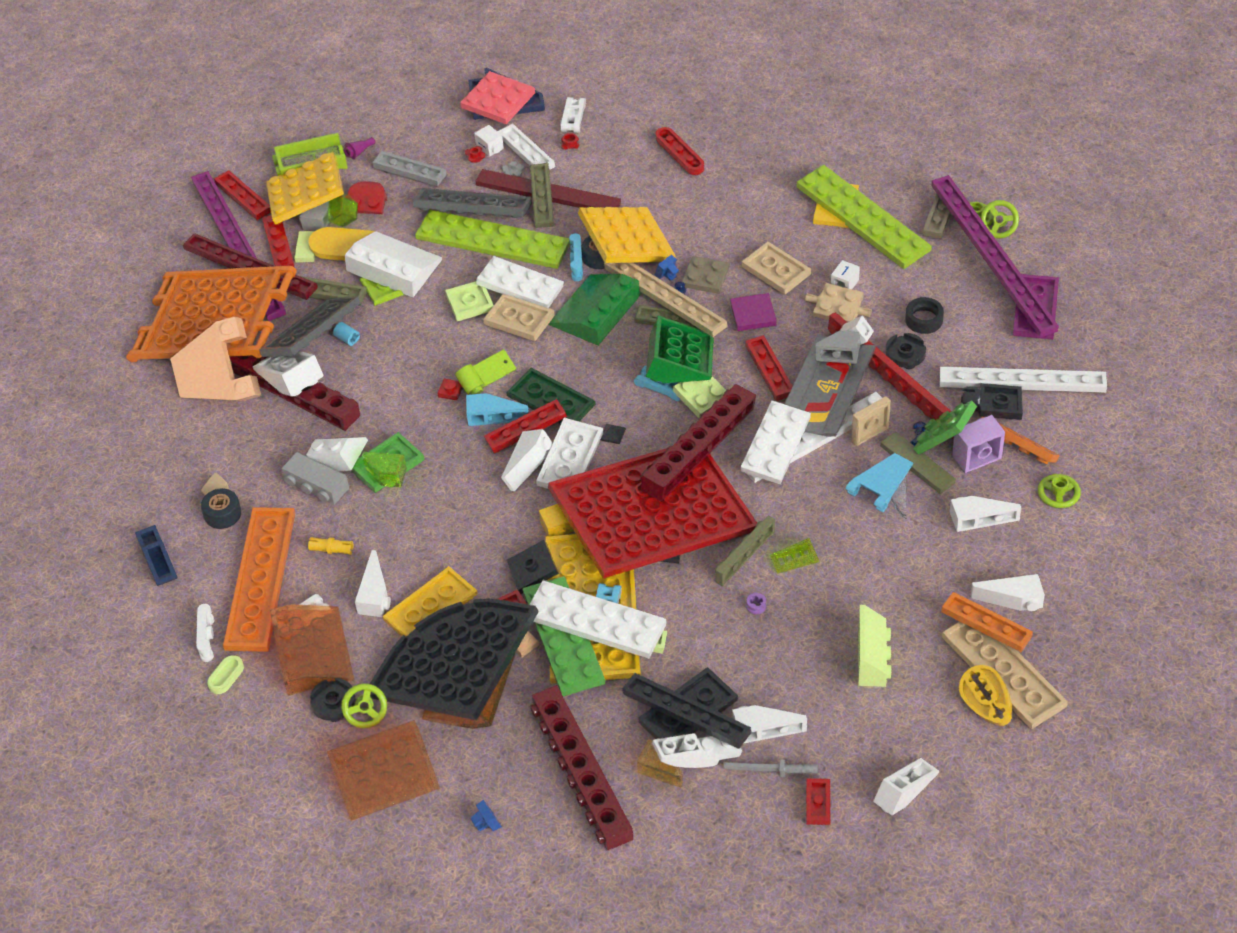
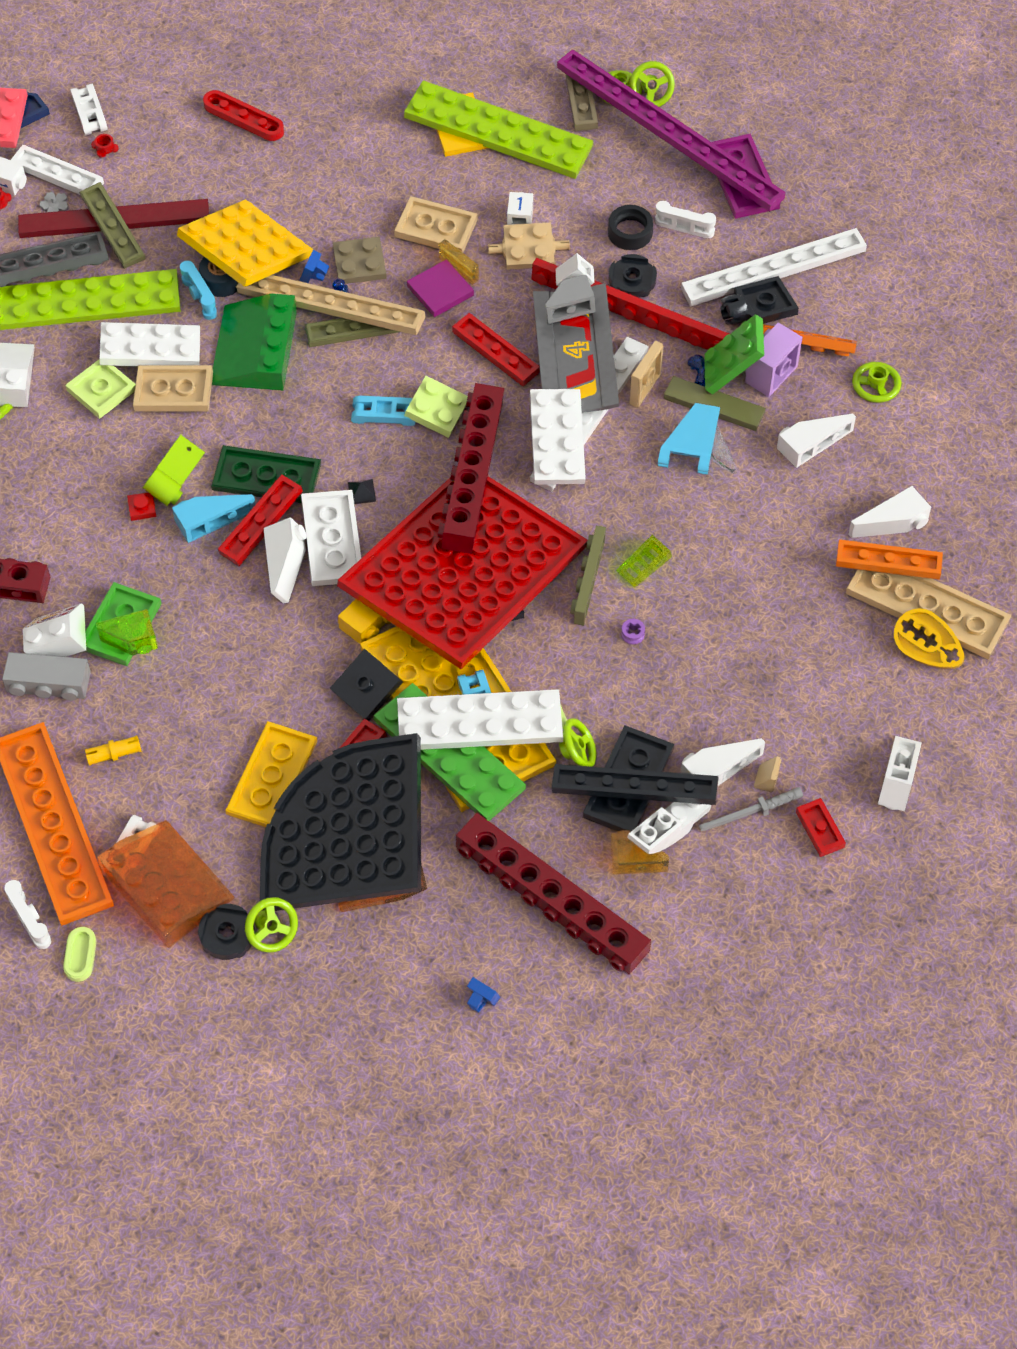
camera: 30 degrees left, 10 degrees up
clear orange slope [327,720,440,821] -> none
white slope [355,550,391,617] -> none
green slope [646,315,714,383] -> none
yellowish green slope [858,605,891,687] -> none
none -> clear yellow tile [439,239,479,285]
none -> lime piece [559,718,597,767]
none -> white plate [655,201,716,238]
none -> tan slope [754,756,782,792]

